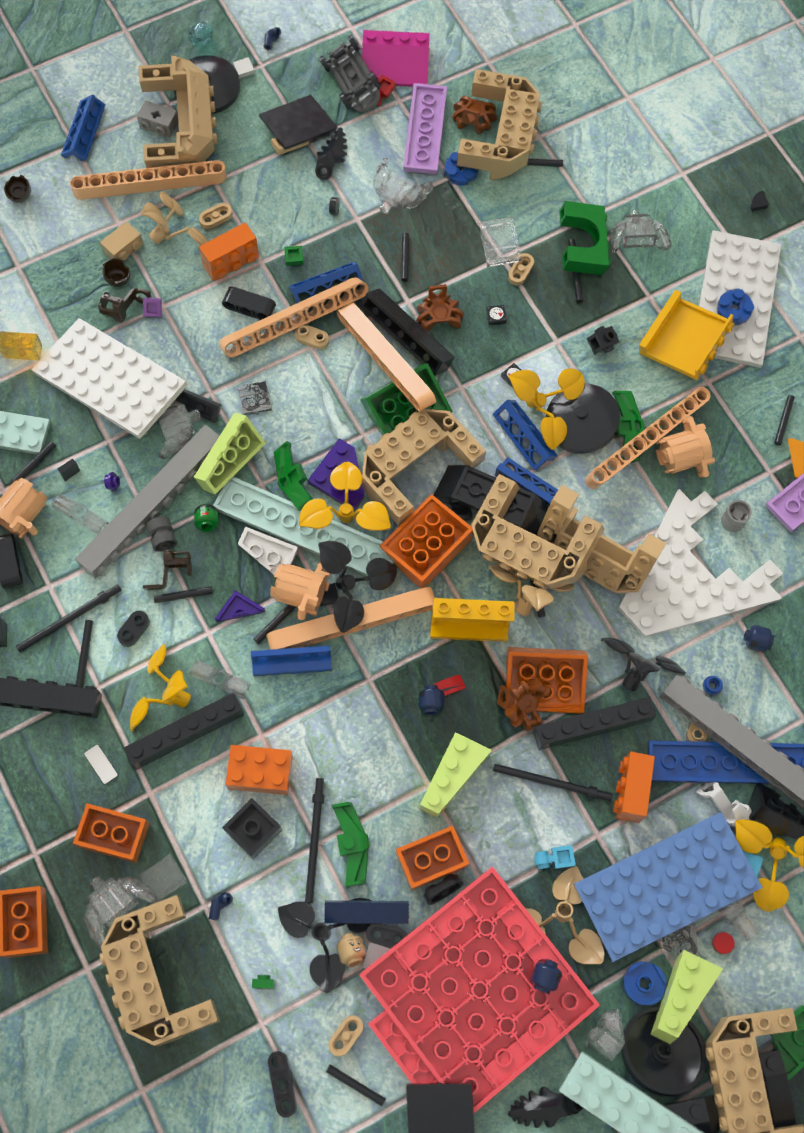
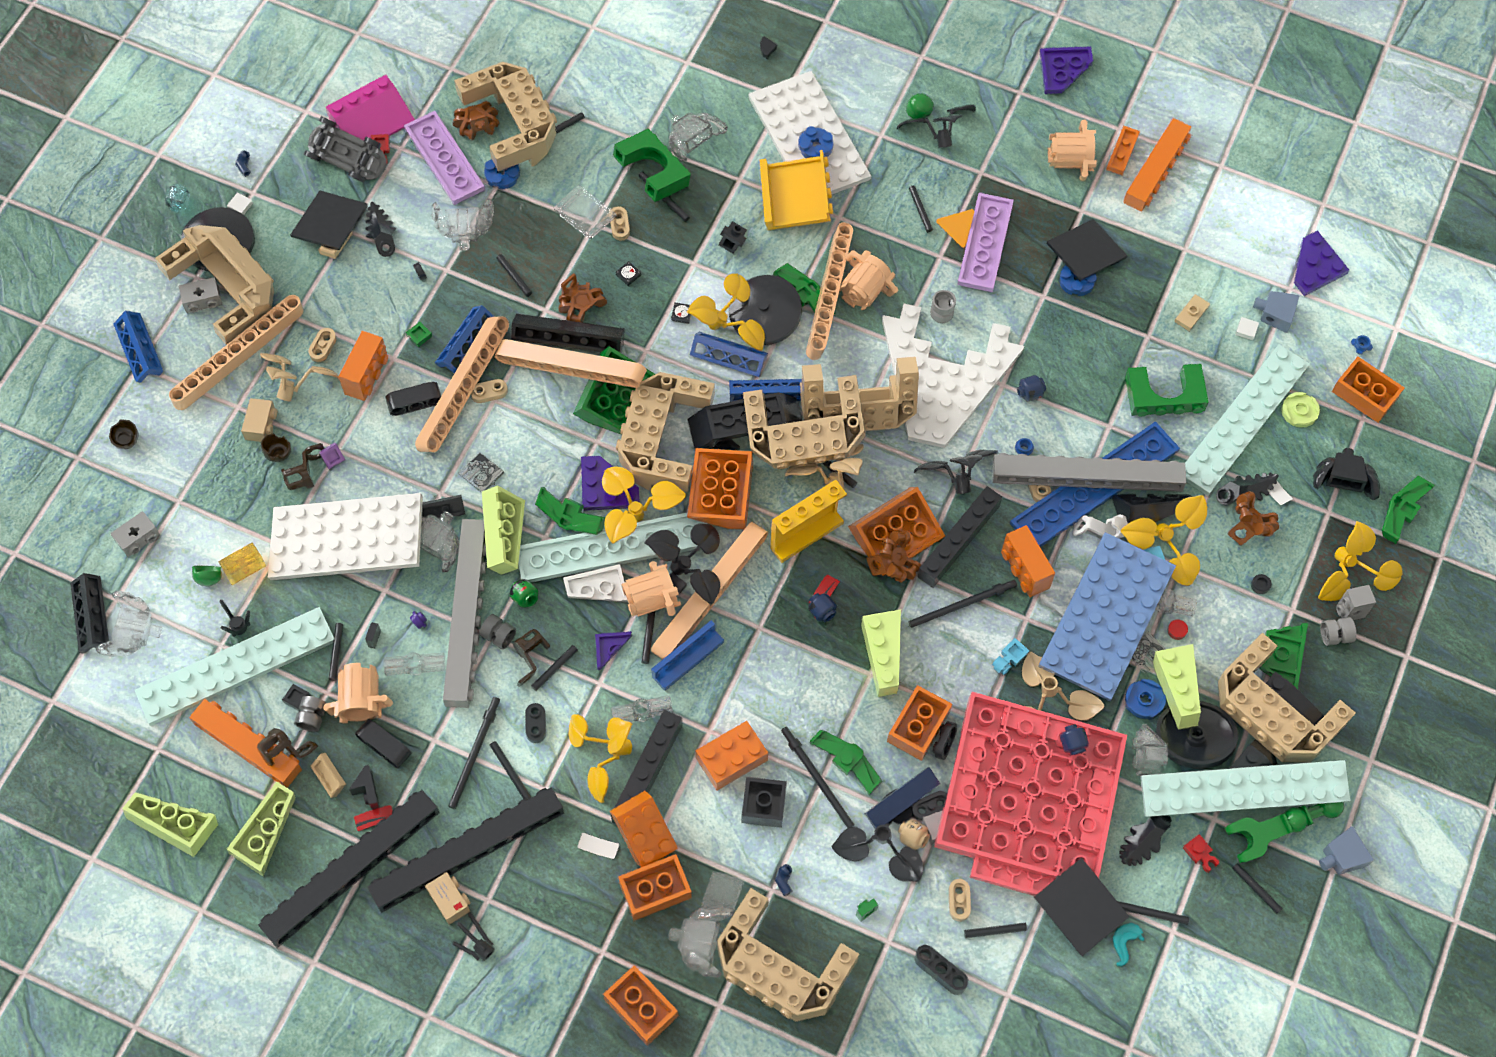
camera: 35 degrees left, 5 degrees down
none -> orange brick [610,791,678,867]

